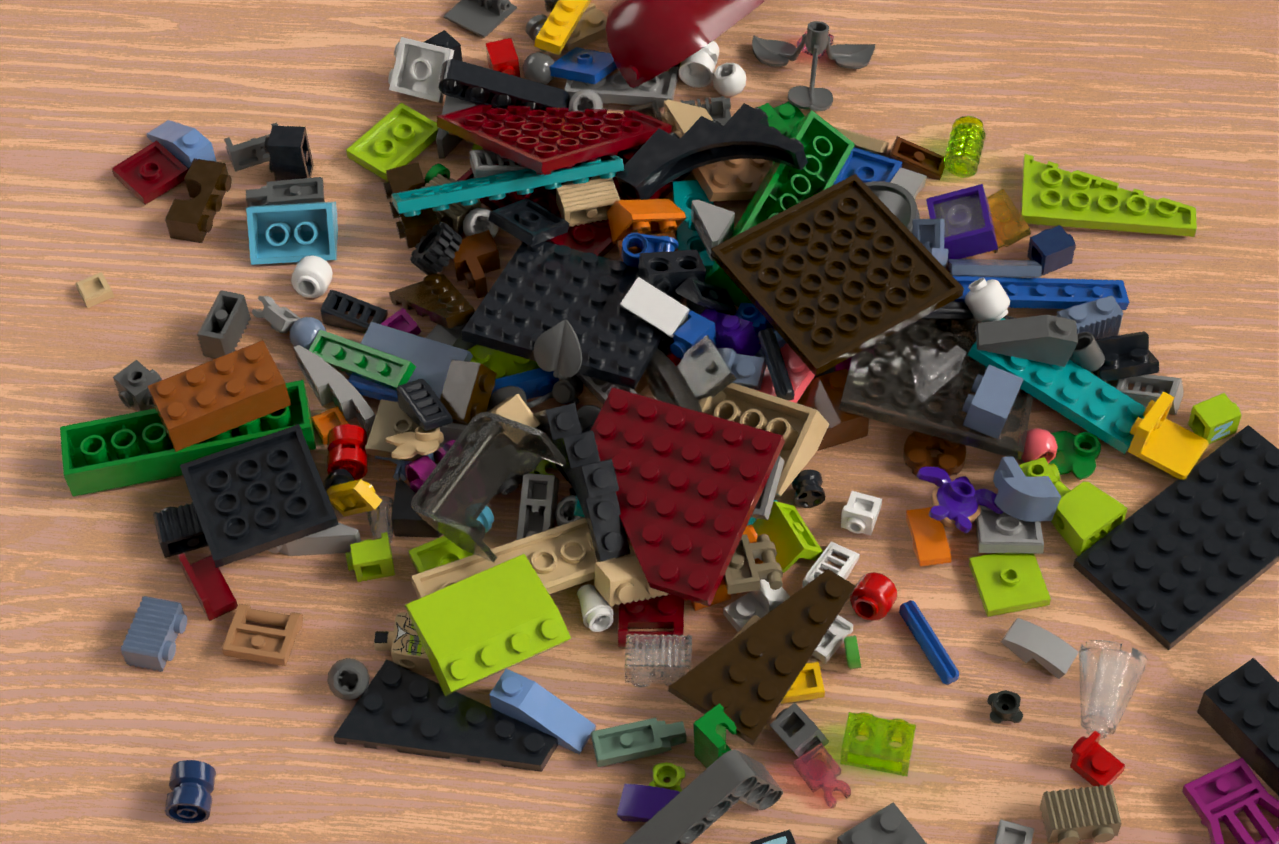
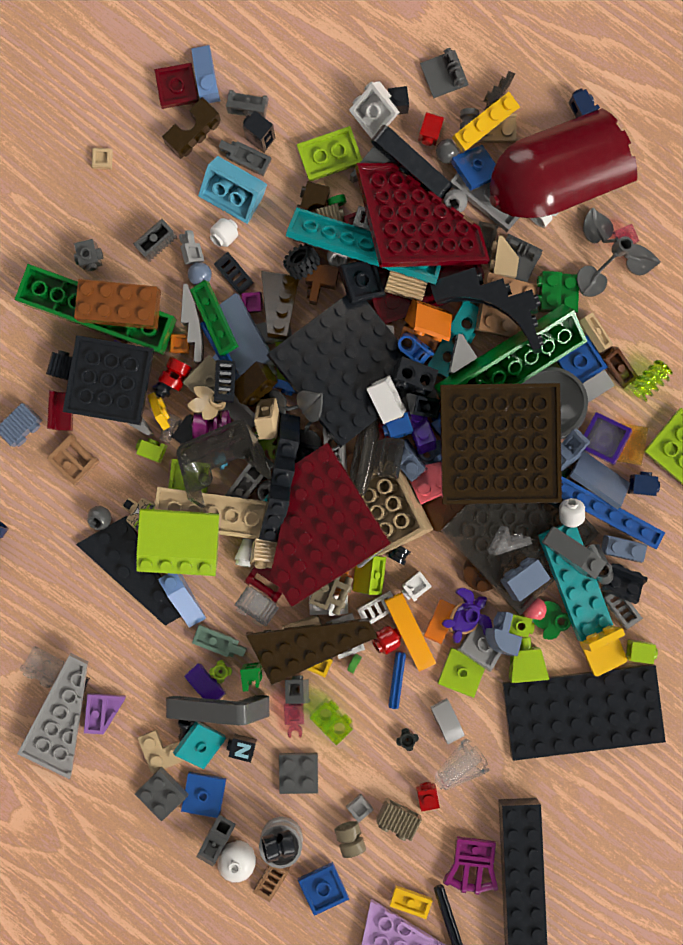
camera: 30 degrees right, 35 degrees up
white piece [713,63,746,97] -> none
black axle [758,327,795,400] -> none
none -> light orange slope [384,592,436,672]

